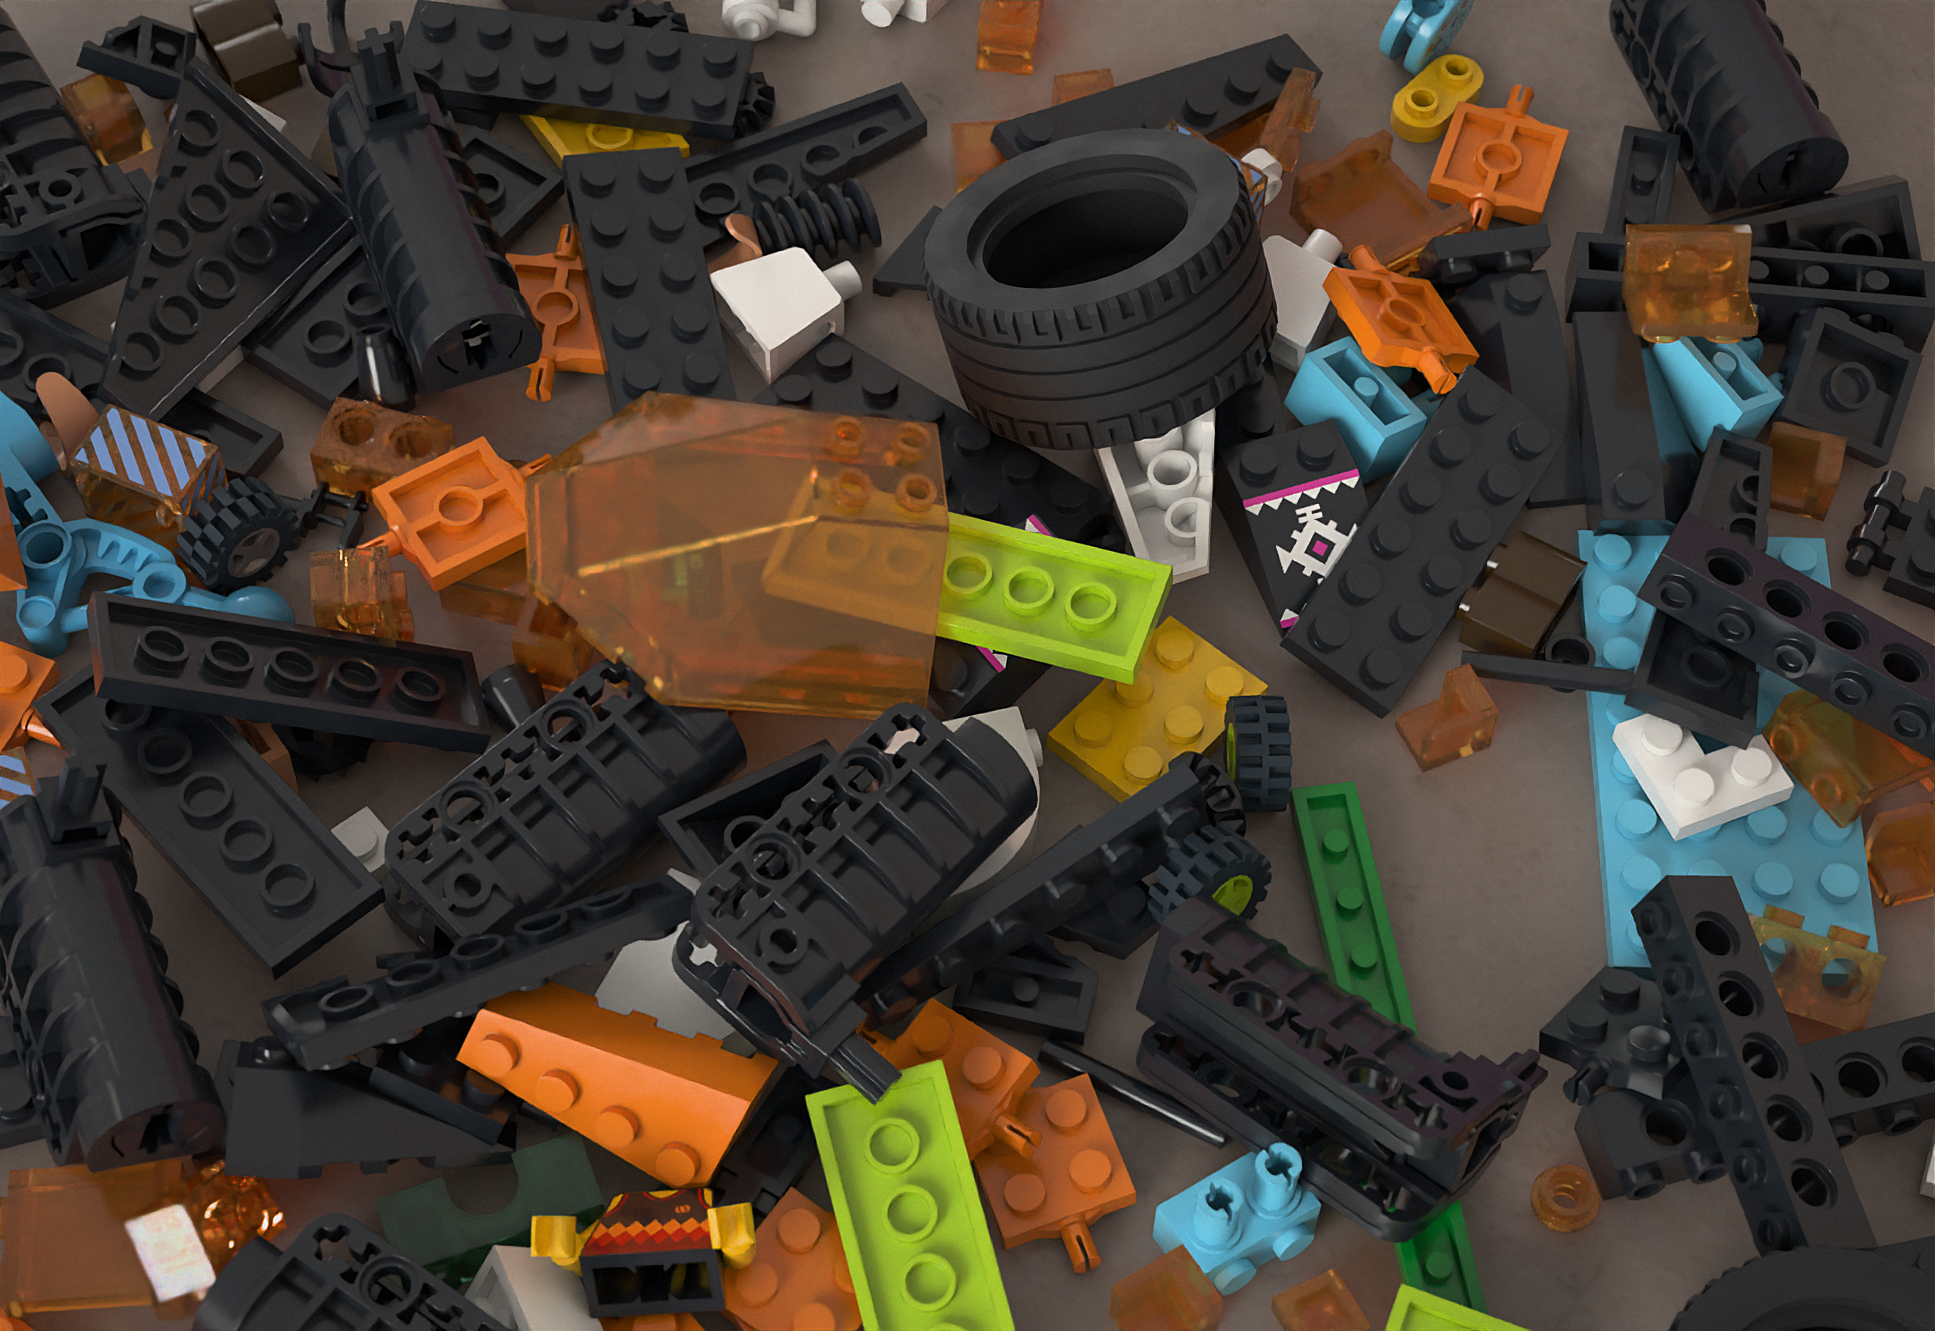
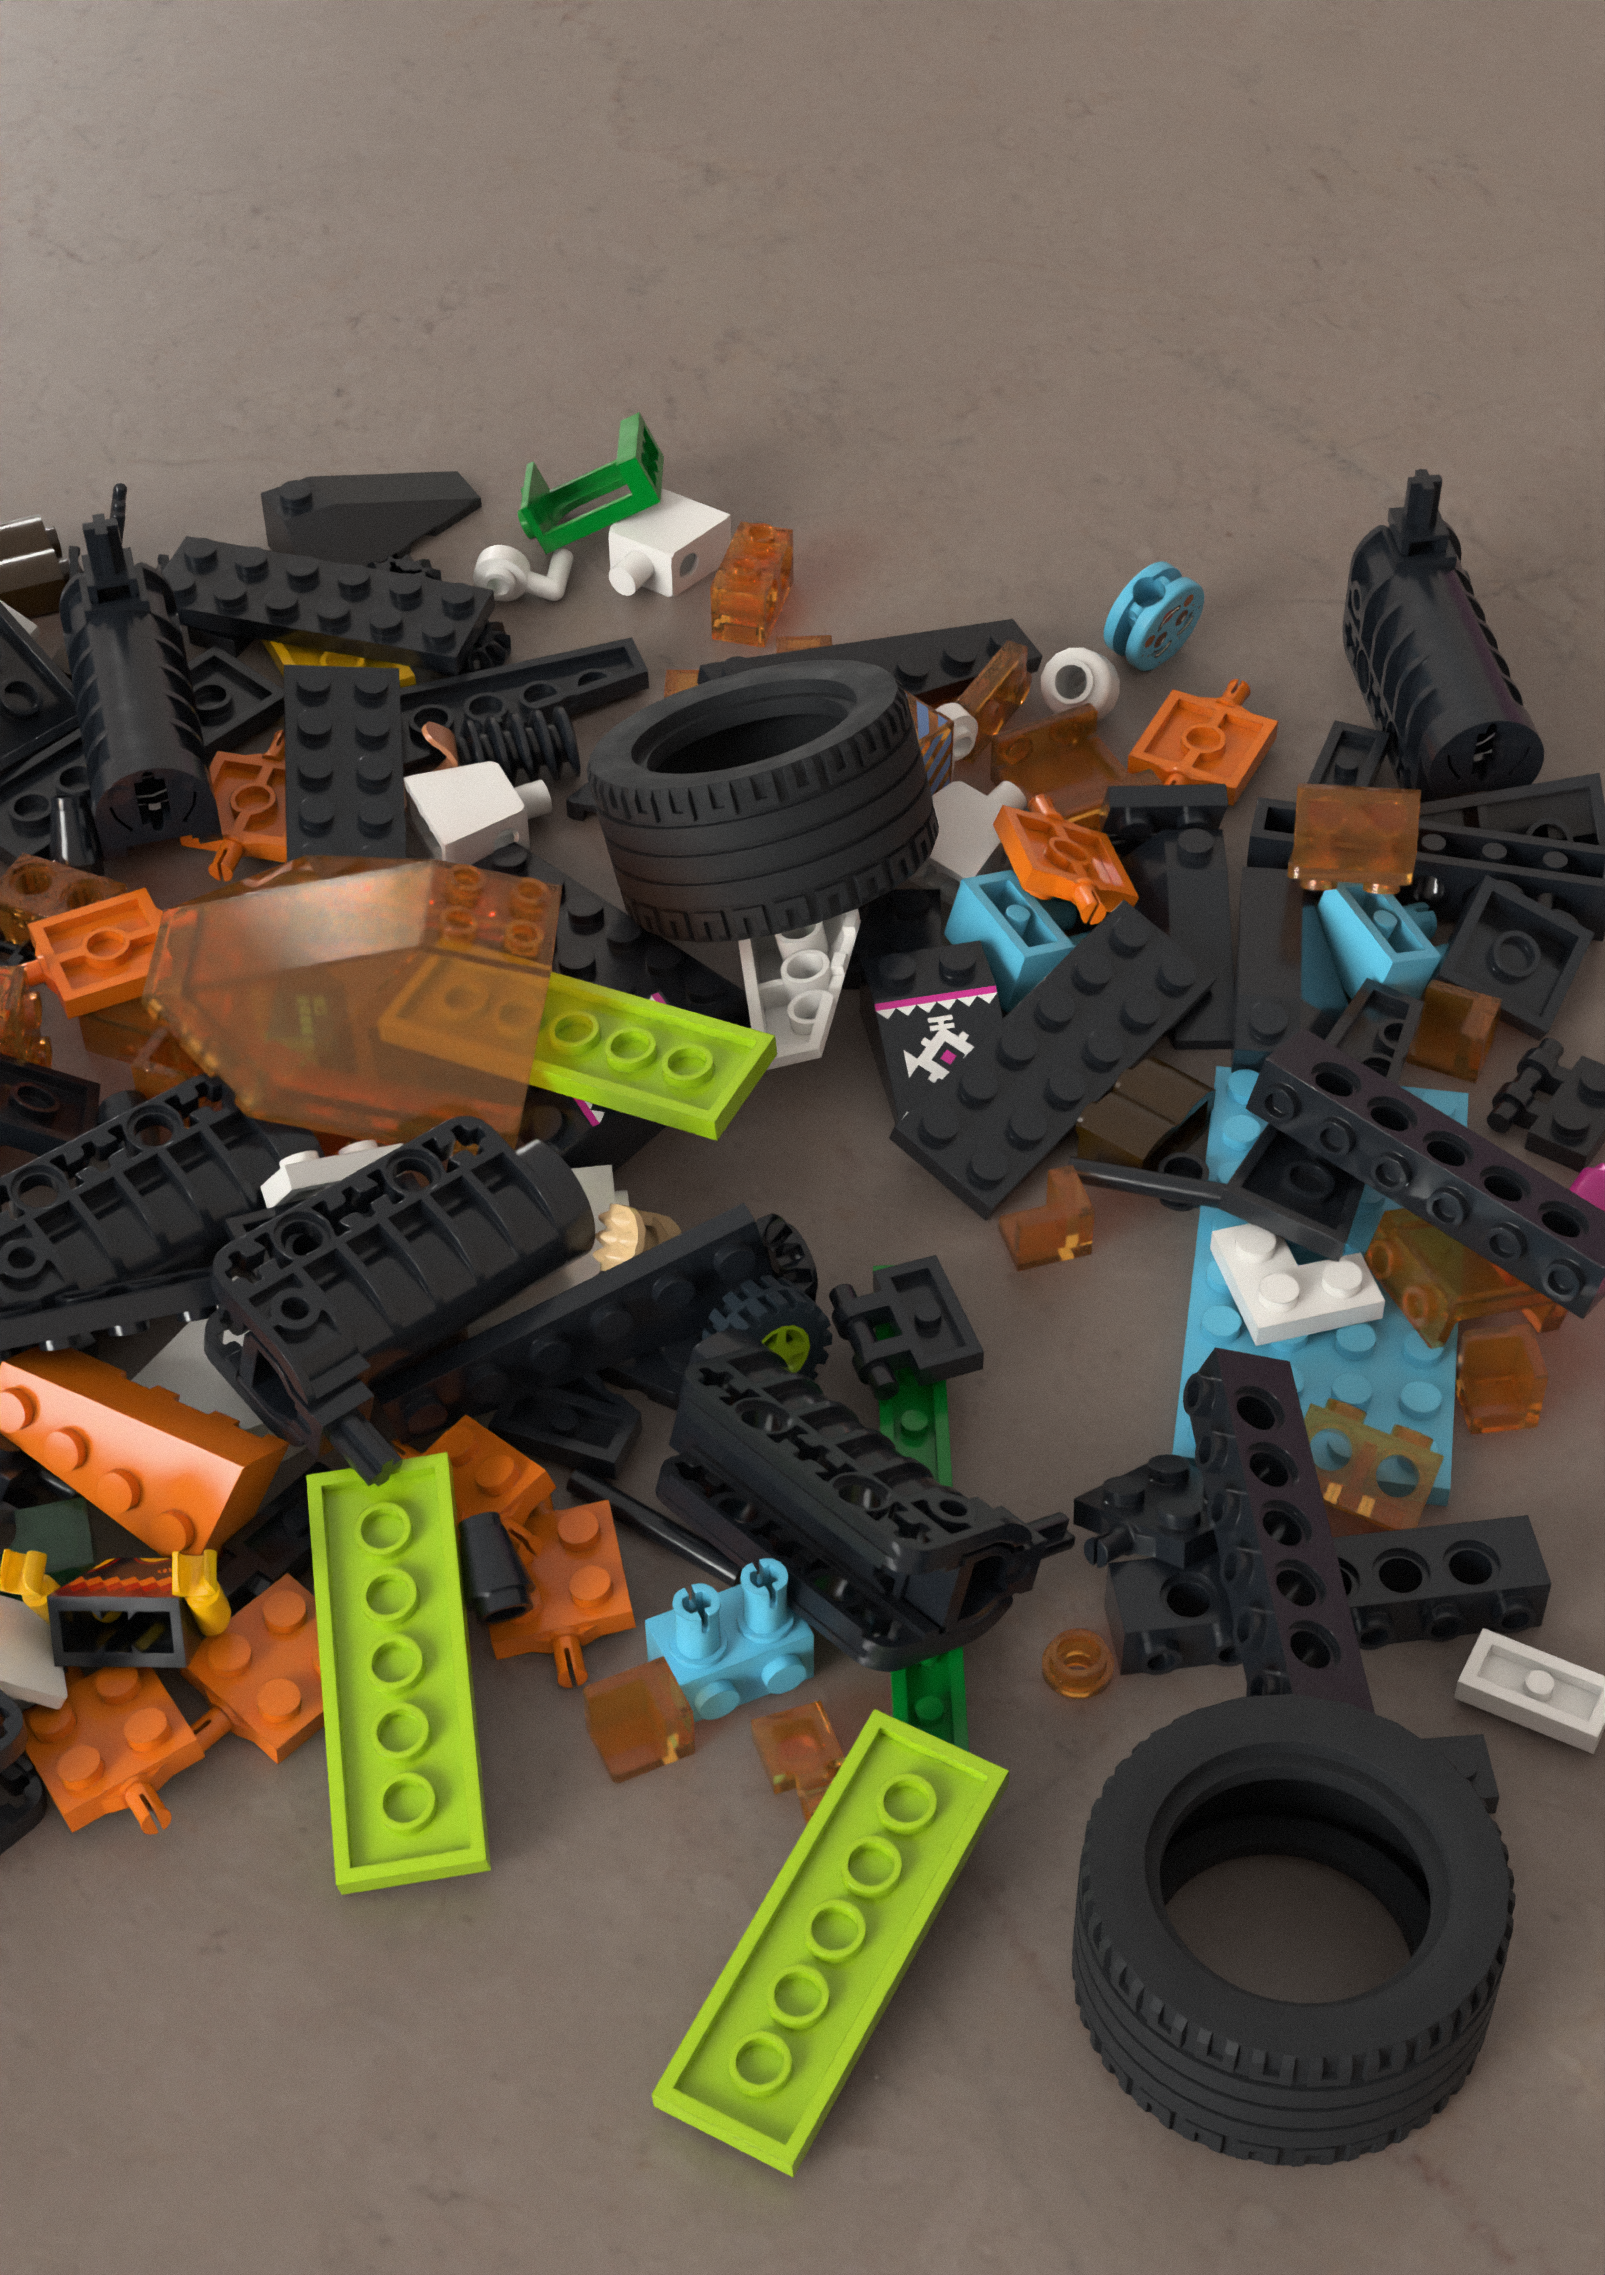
camera: 10 degrees right, 10 degrees down
yellow plate [1046,615,1268,803] -> none
black wheel [1223,695,1292,813] -> none
yellow plate [1390,54,1484,143] -> none
none -> white plate [260,1140,406,1208]
none -> black cone [458,1512,536,1625]
none -> tan piece [593,1203,681,1271]
none -> black plate [829,1255,984,1401]
none -> white head [1040,647,1120,724]

